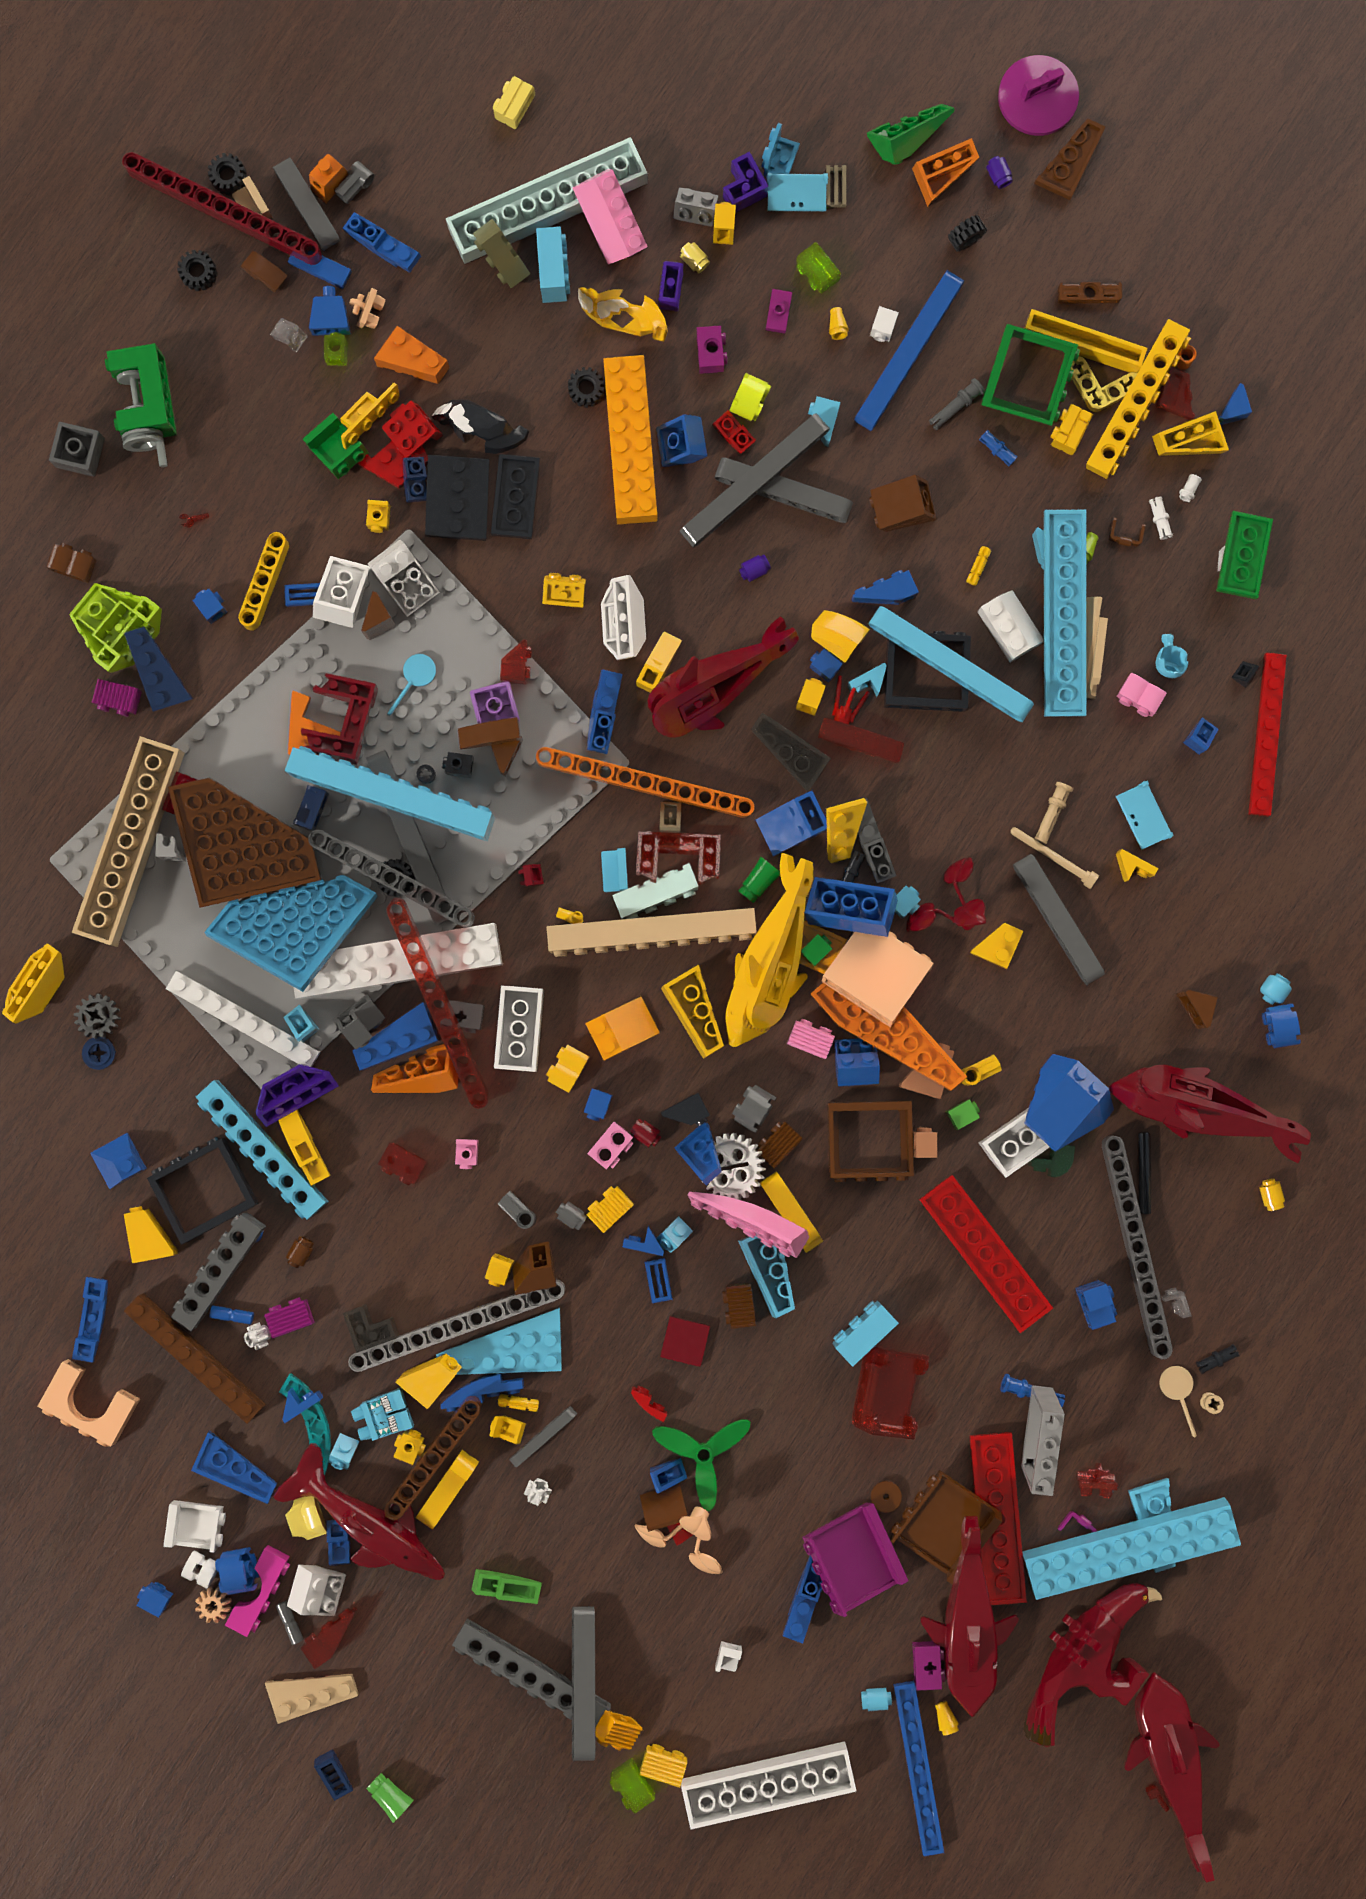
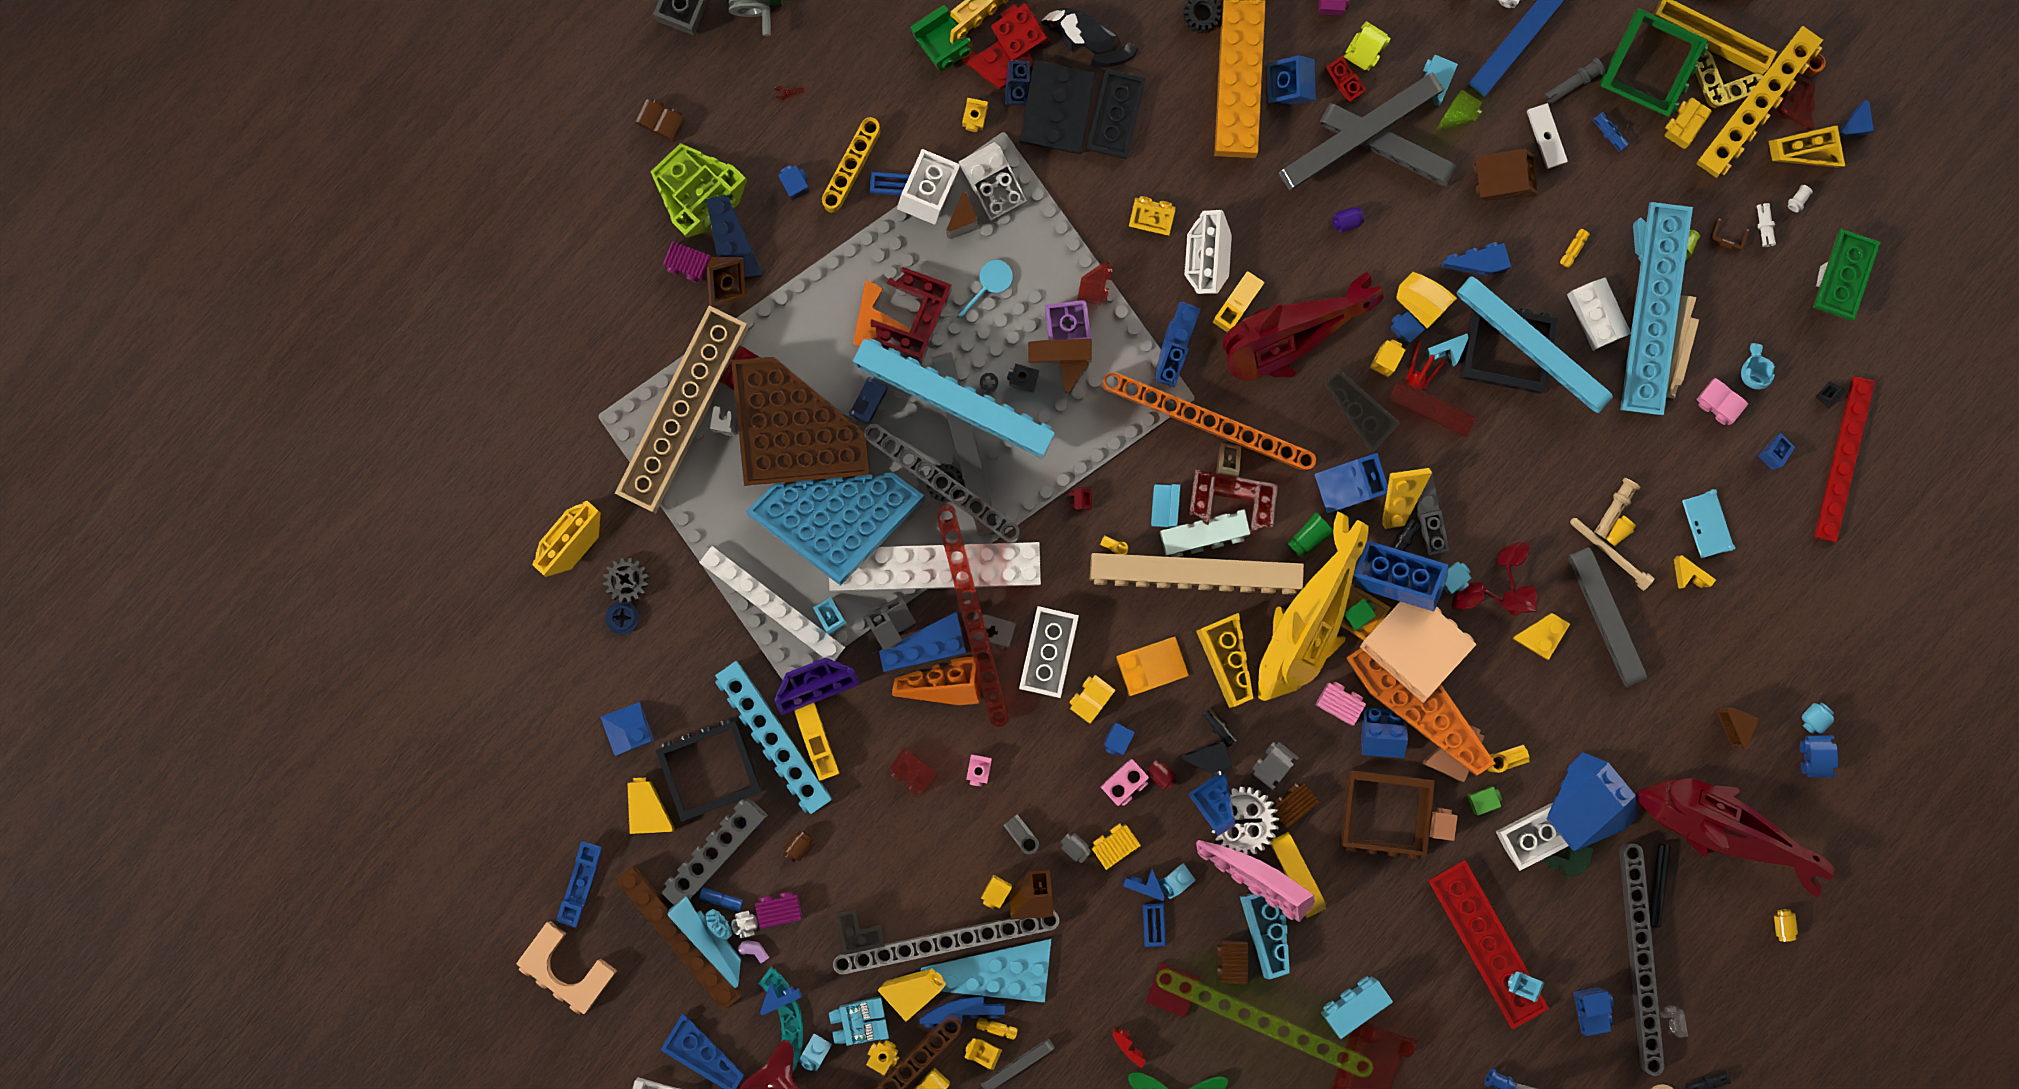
camera: 10 degrees right, 0 degrees up
none -> medium azure wedge [667,896,741,988]
none -> medium azure gear [706,909,732,940]
none -> reddish brown slope [707,257,746,307]
none -> lavender arm [738,940,769,963]
none -> clear neon green beam [1156,968,1373,1077]
none -> black pin [1201,707,1238,747]
none -> clear neon green slope [1436,89,1482,131]
none -> medium azure bracket [1508,971,1544,1002]
none -> white tile [1527,103,1568,169]
none -> yellow cone [1606,515,1636,546]

